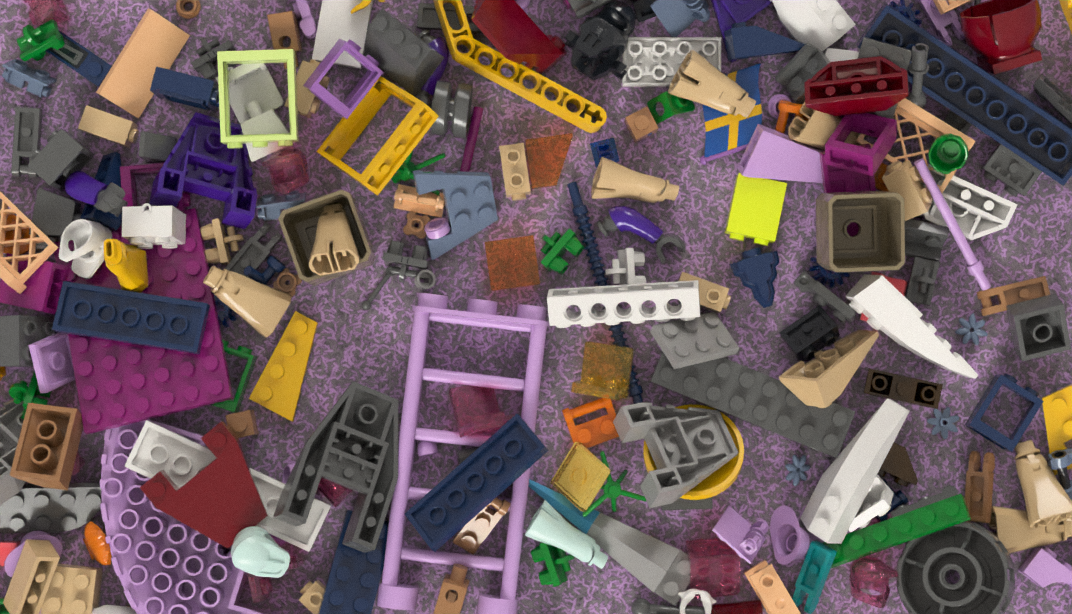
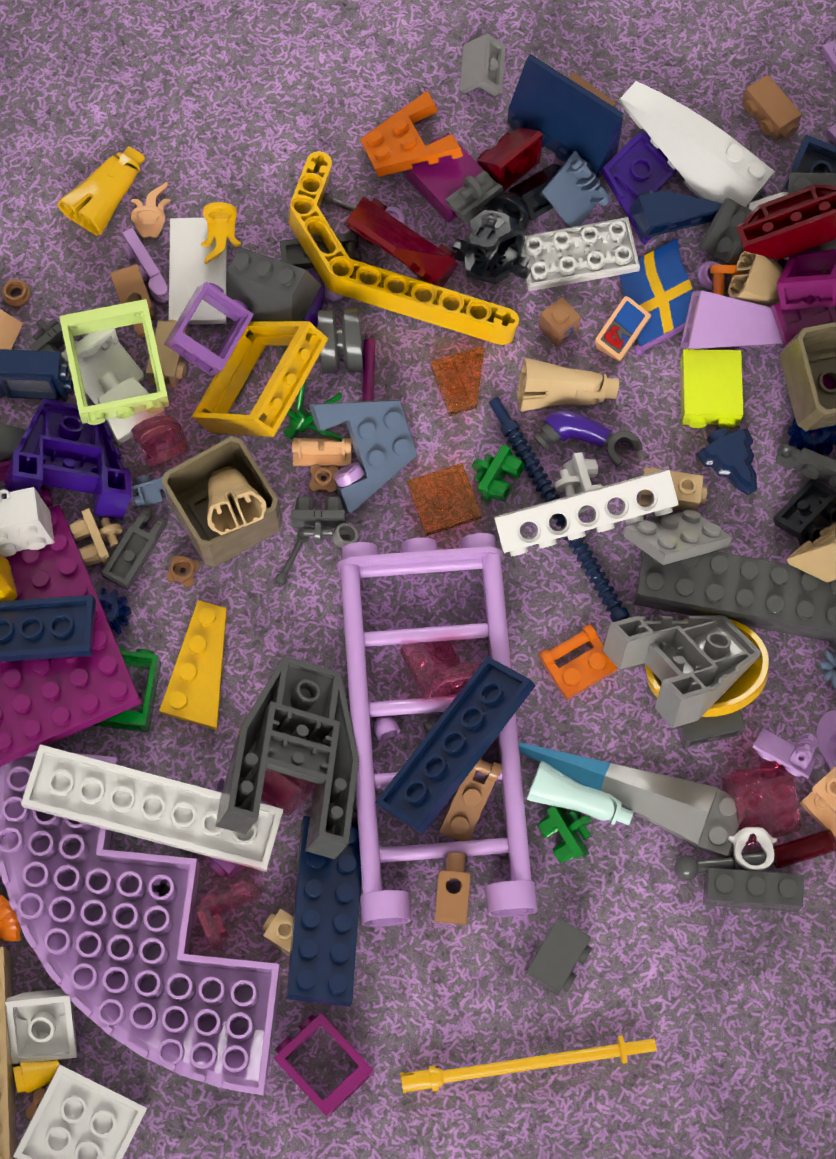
camera: 15 degrees left, 15 degrees down
dark red wedge [140,421,268,548] -> none
tan piece [203,266,292,338] -> none
medium nougat brick [225,410,259,439] -> none
light aqua helmet [231,526,290,578] -> none
dark blue piece [244,255,286,285] -> none
tan brick [499,143,531,201] -> none
clear yellow tile [550,442,612,512] -> none
clear yellow bracket [571,341,634,400] -> none
green plant [582,451,647,517] -> none
clear blue tile [590,138,620,168] -> none
green bracket [647,91,695,124] -> none
tan piece [668,50,756,118] -> none
none -> slope [595,296,651,362]

